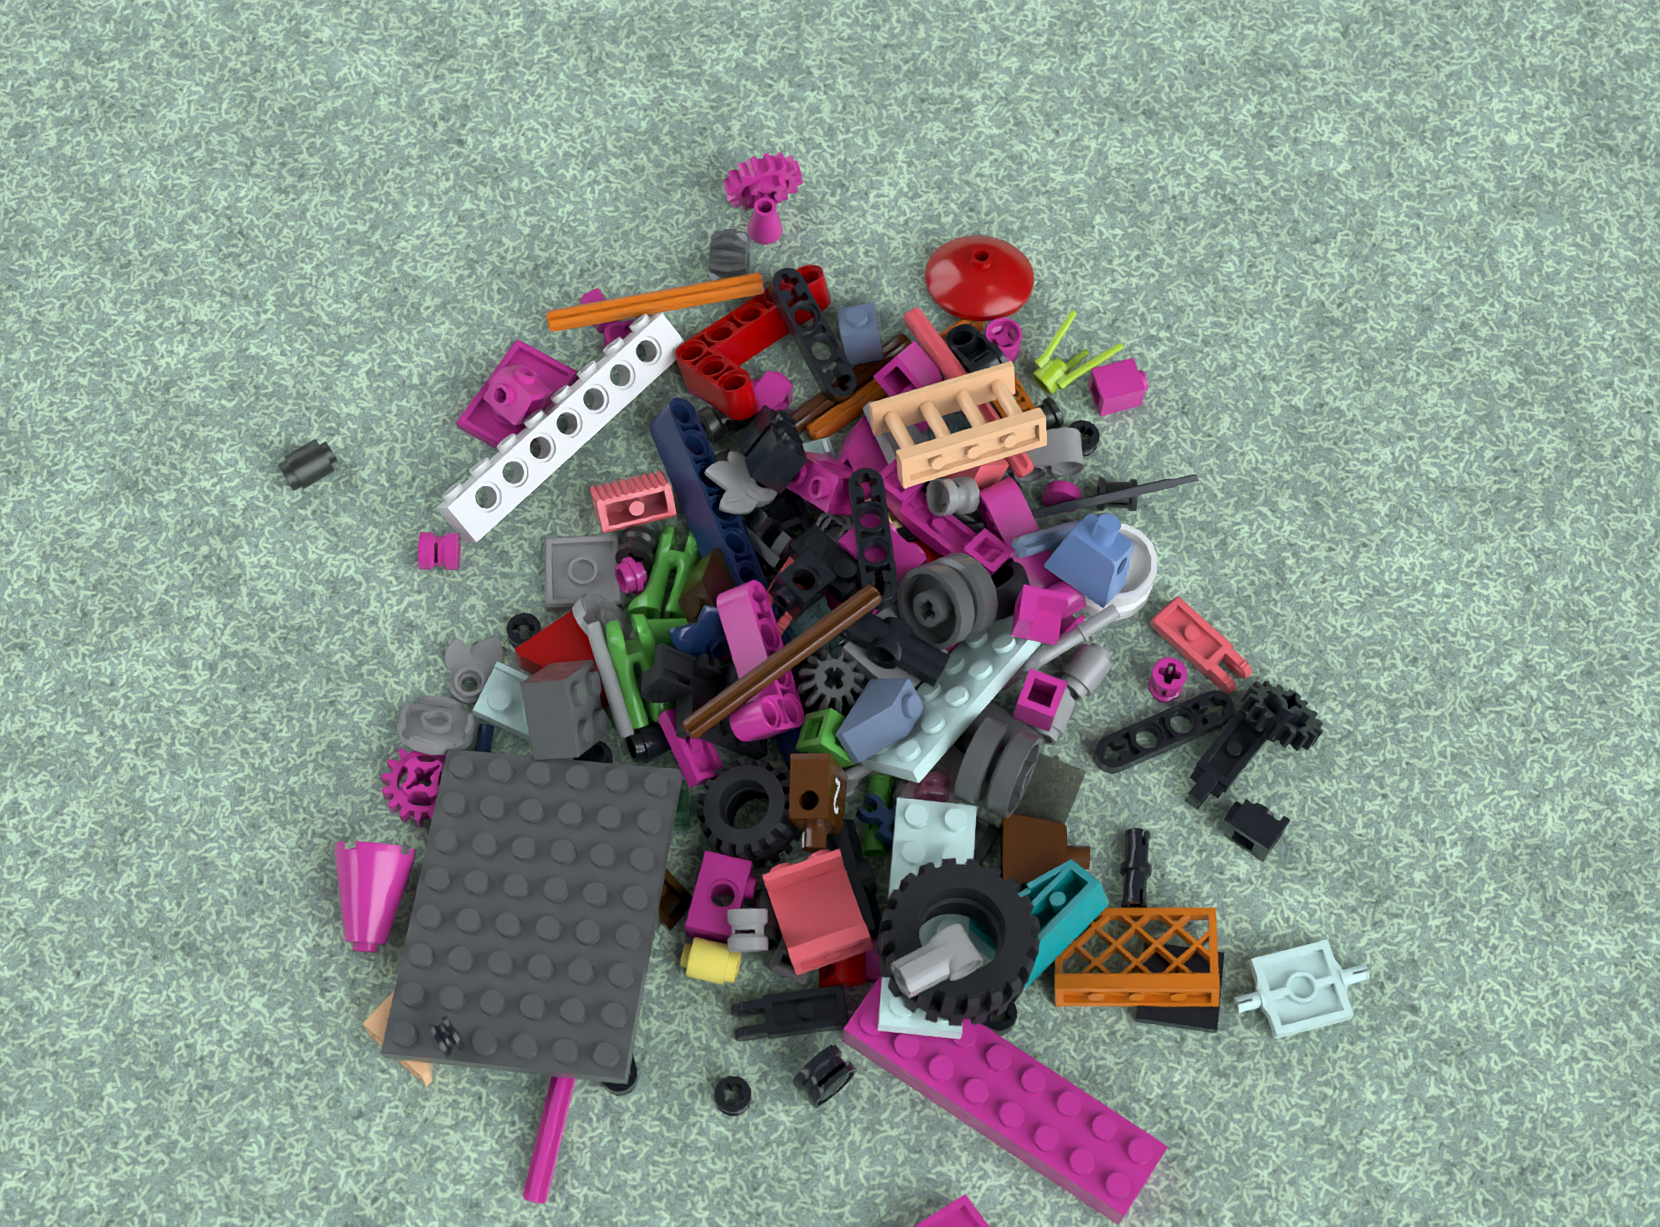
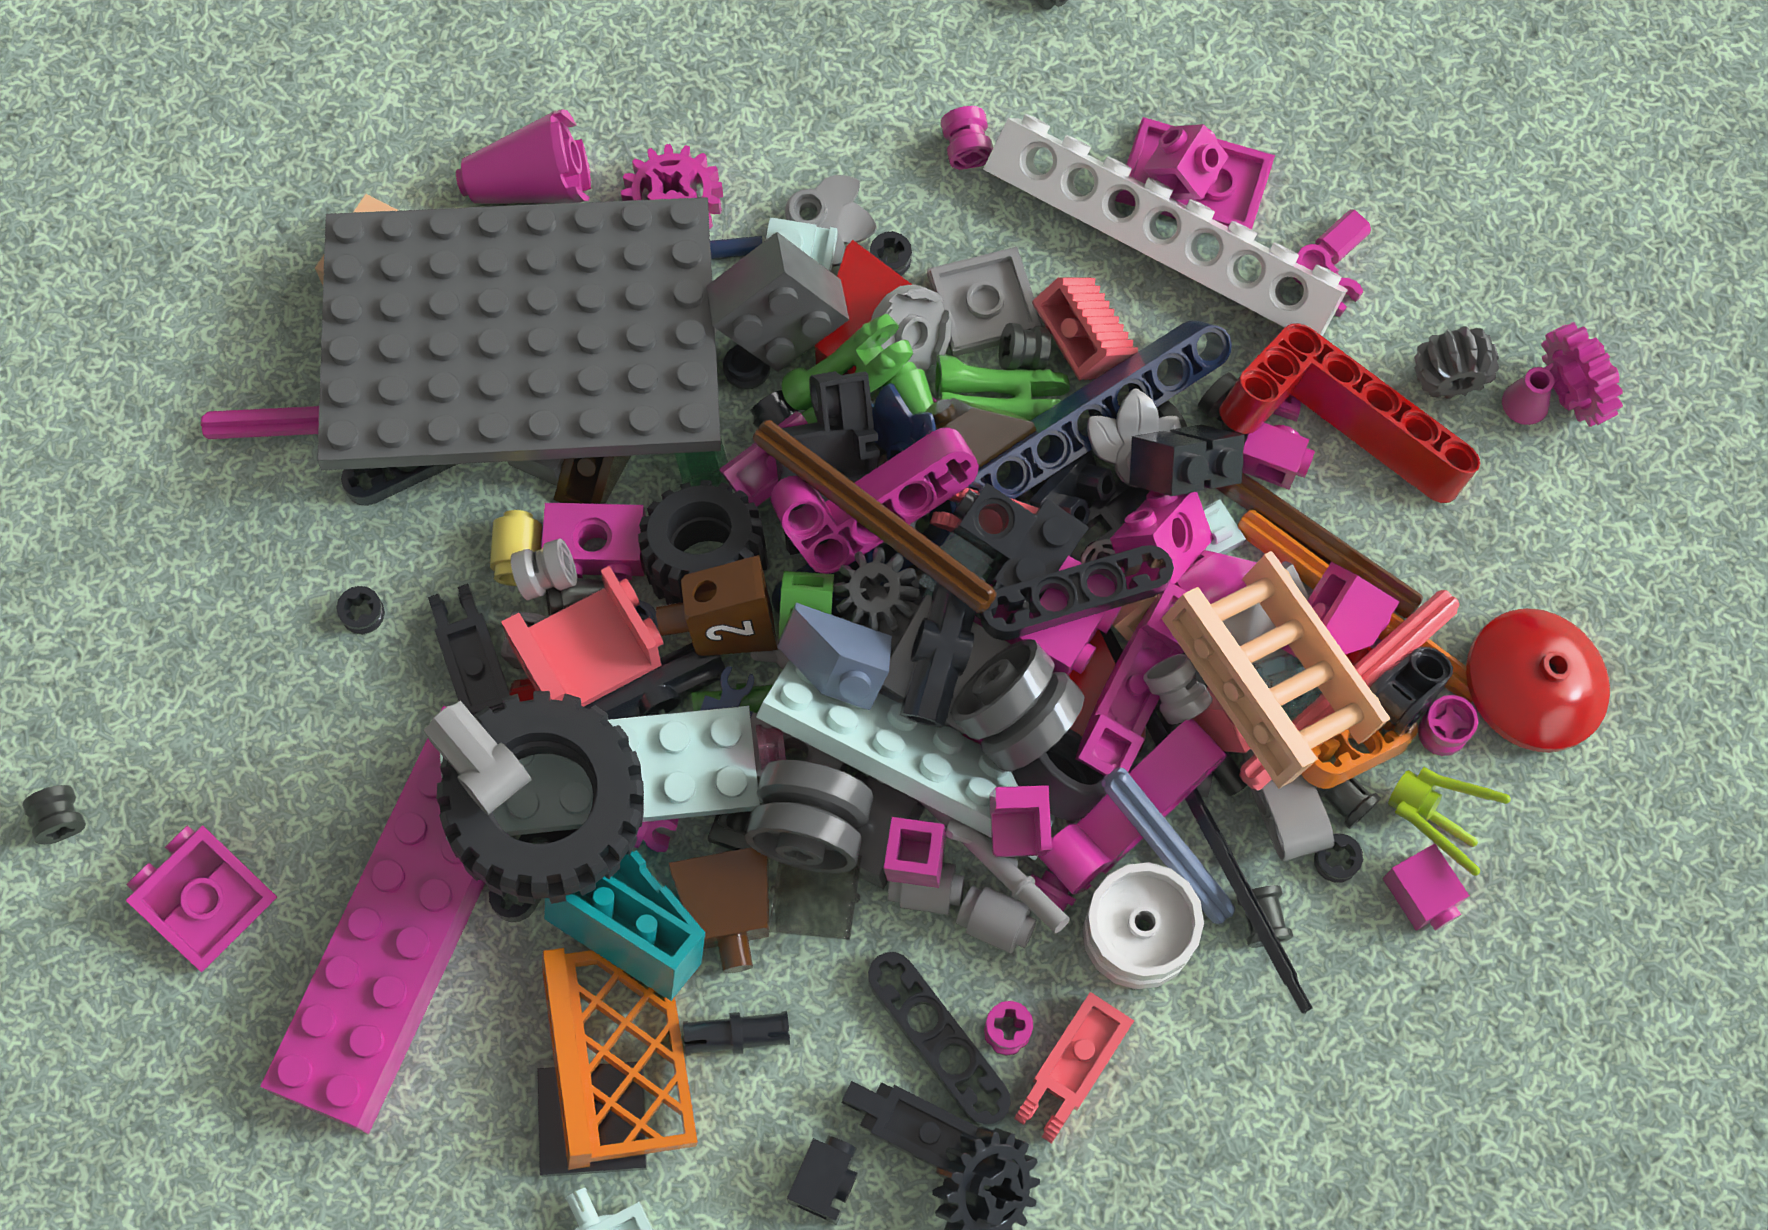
camera: 80 degrees right, 5 degrees up
light grey tile [396,696,476,755] -> none
black bush [428,1015,465,1058] -> none
orange axle [546,272,765,332] -> none
light grey bar [585,621,634,739] -> none
dark pink plate [614,557,647,595] -> none
black beam [768,268,857,402] -> none
black wheel [792,1045,857,1108] -> none
sand blue slope [837,301,884,365] -> none
dark pink tile [1042,480,1081,513] -> none
medium blue torso [1043,513,1134,609] -> none

